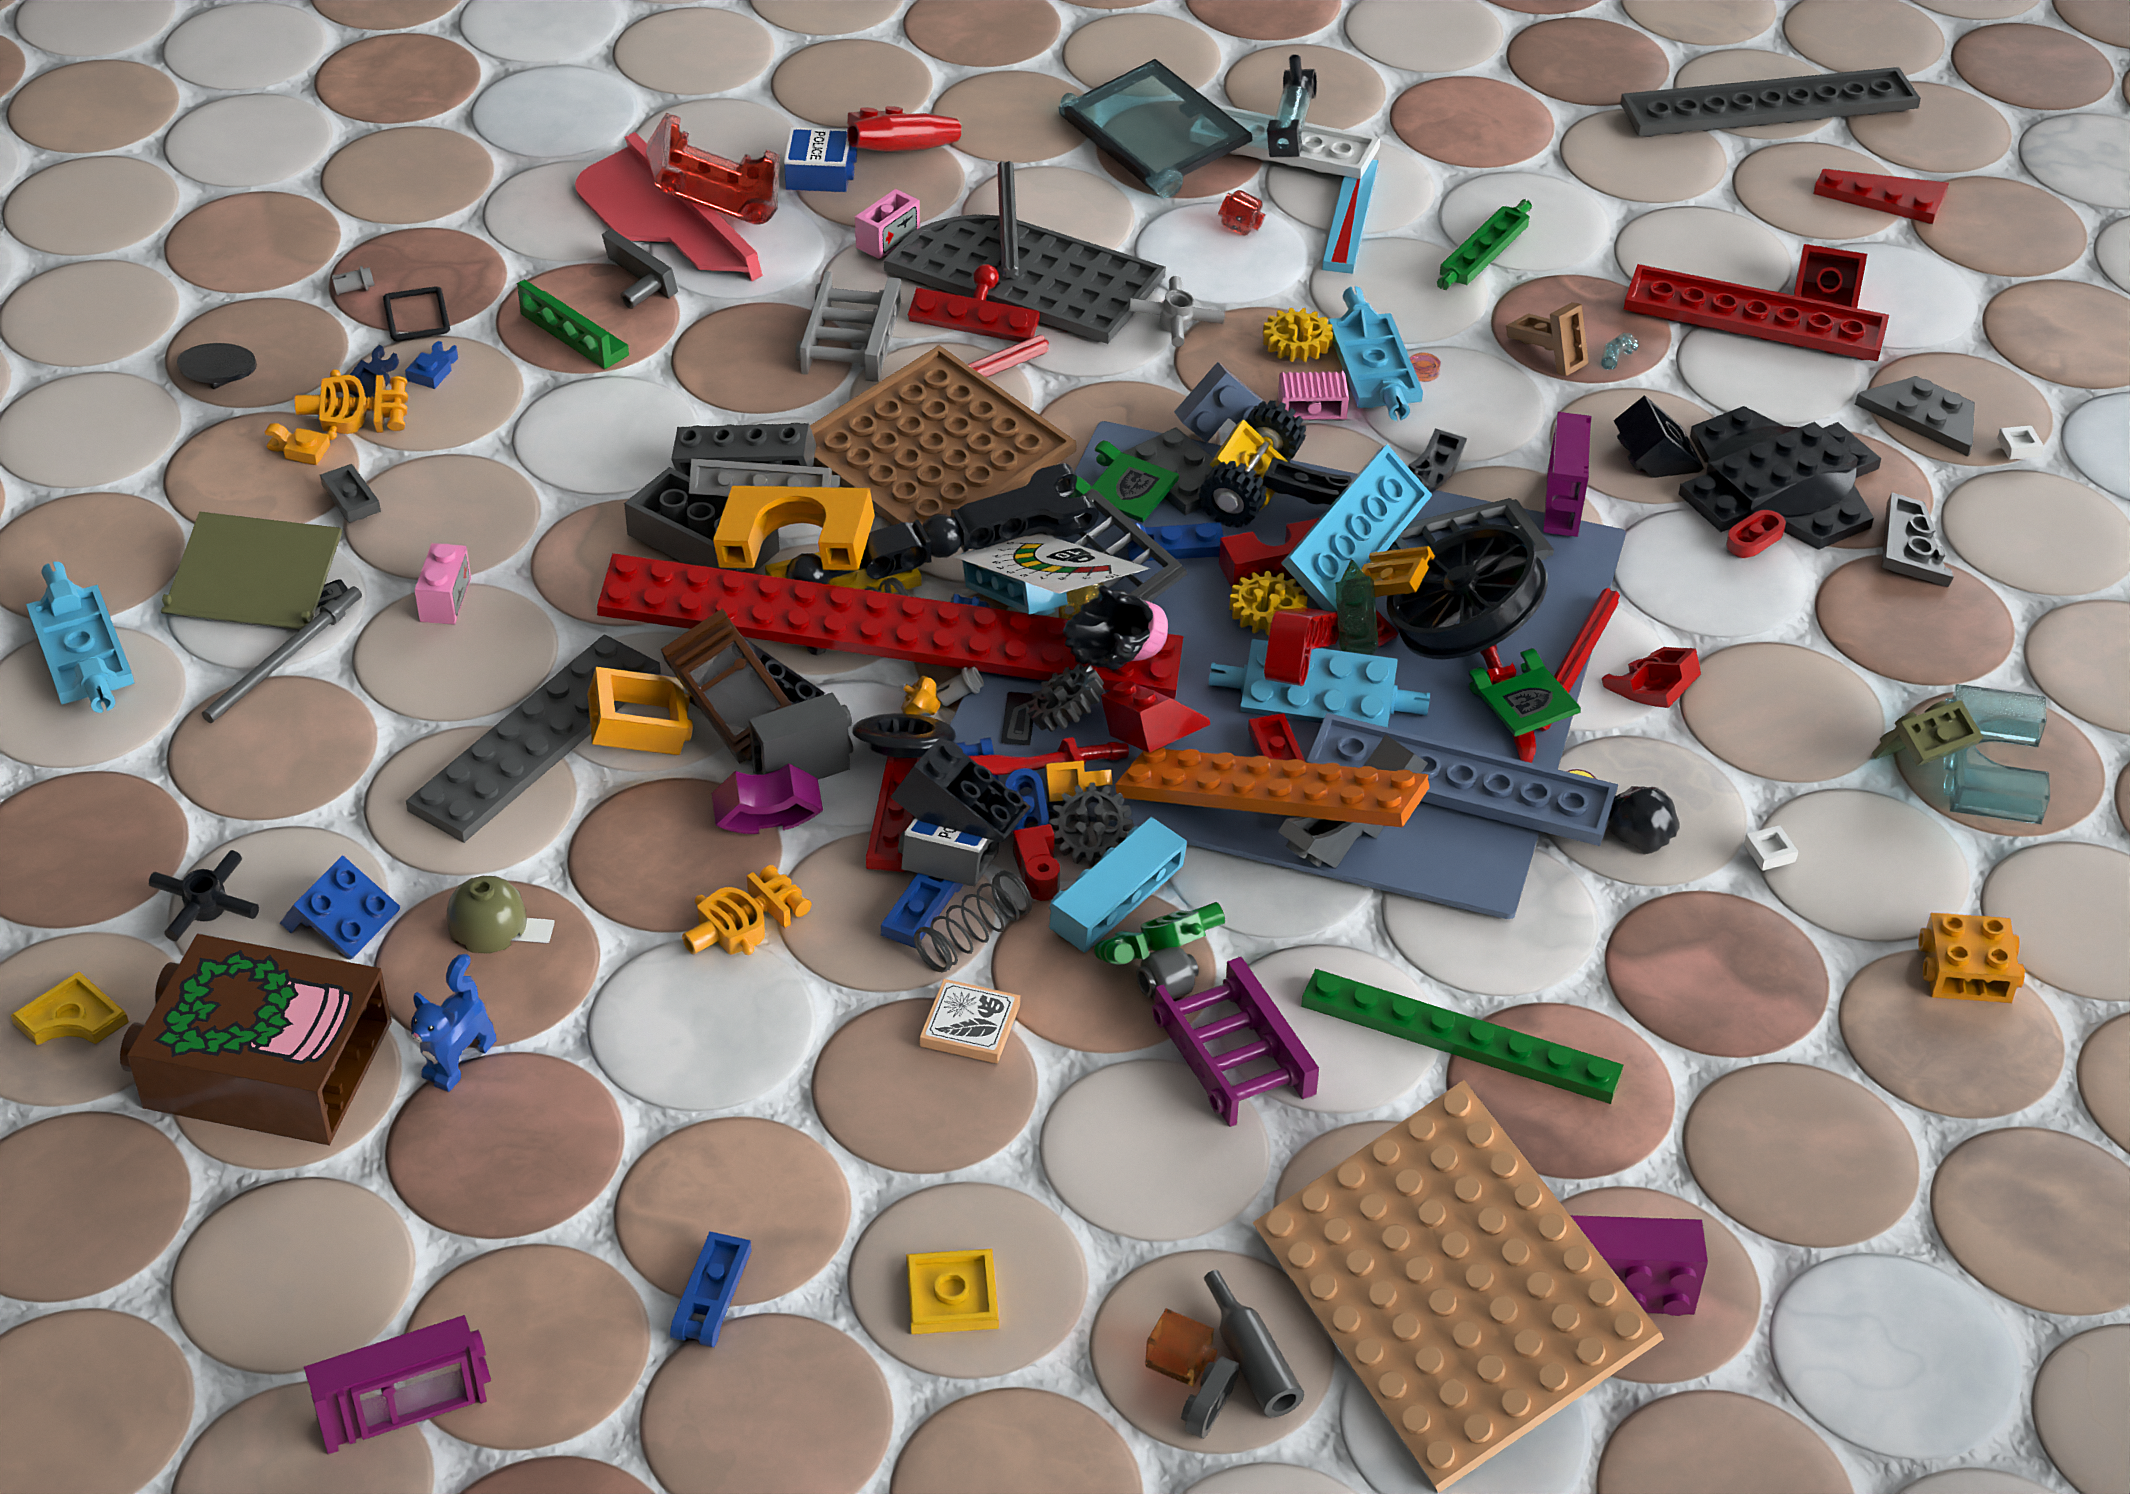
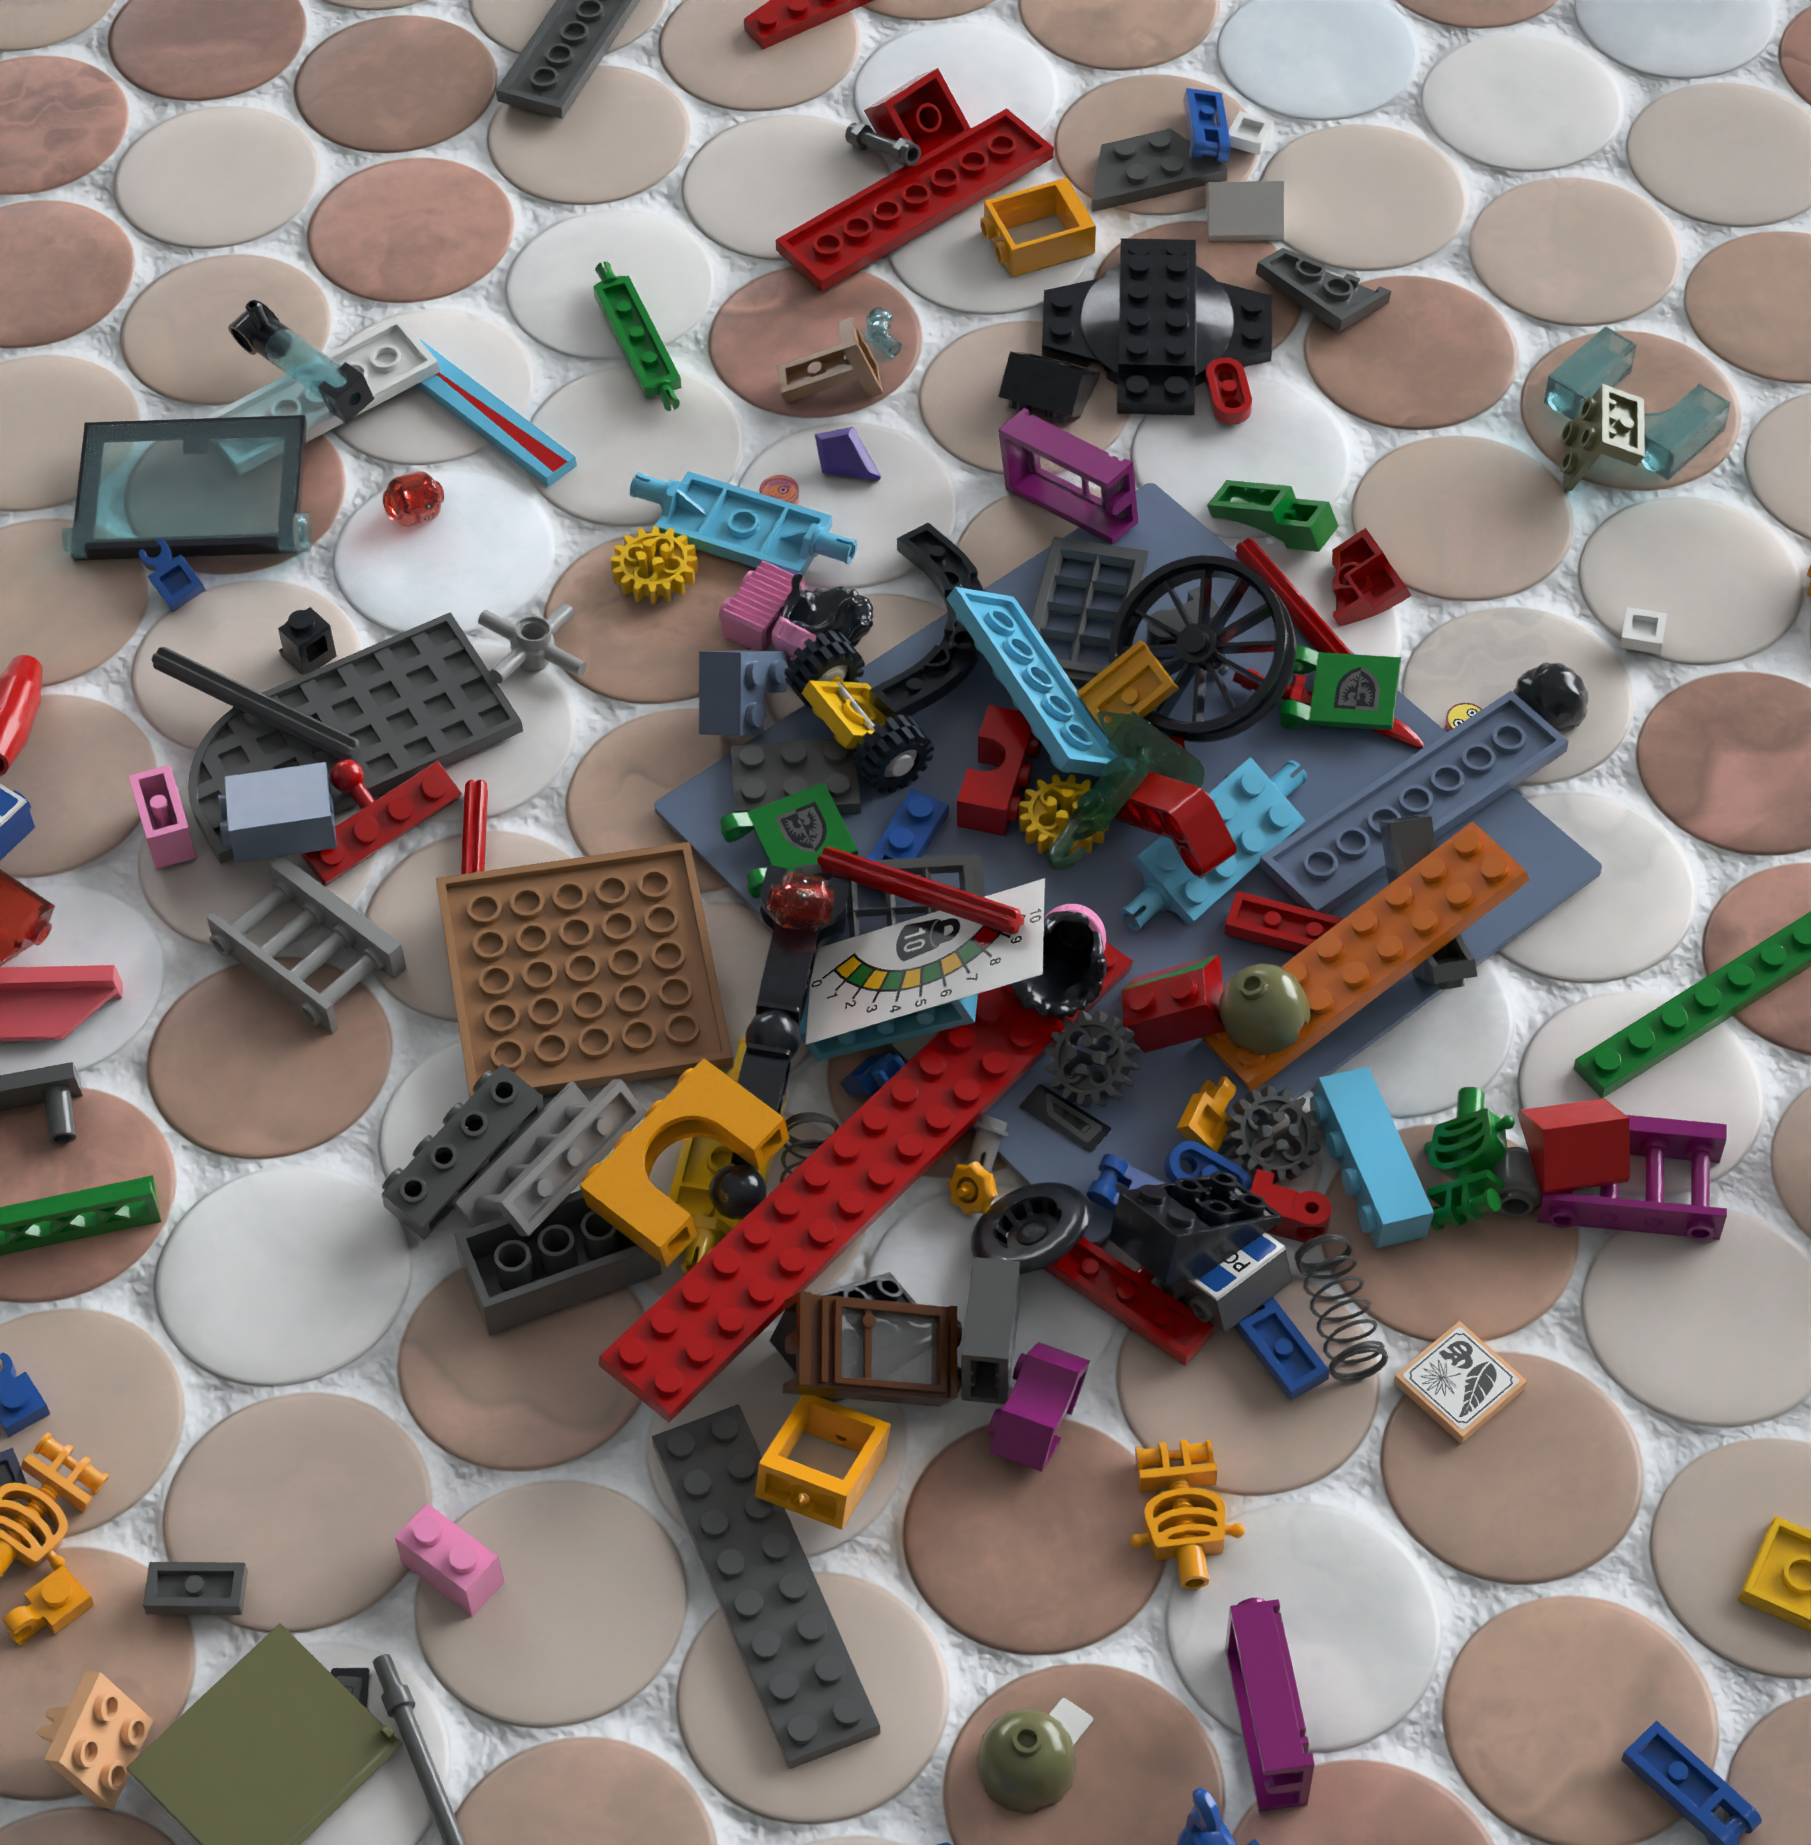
camera: 55 degrees left, 10 degrees up
red sword [968,737,1129,775] -> none
none -> light nougat plate [37,1671,153,1809]
none -> blue plate [138,537,206,612]
none -> brick [218,762,337,863]
none -> black brick [278,607,337,675]
none -> clear red head [767,872,834,932]
none -> black hair [772,573,873,663]
none -> dark purple piece [815,427,881,480]
none -> red axle [817,847,1024,935]
none -> dark grey bar [845,122,921,166]
none -> light orange window [980,177,1096,277]
none -> clear green plate [1047,740,1152,871]
none -> blue plate [1183,88,1231,162]
none -> white slope [1205,181,1284,241]
none -> green slope [1207,480,1339,552]
none -> olive cylinder [1219,963,1311,1055]
none -> magenta door [1225,1598,1315,1812]
none -> red slope [1517,1098,1630,1195]

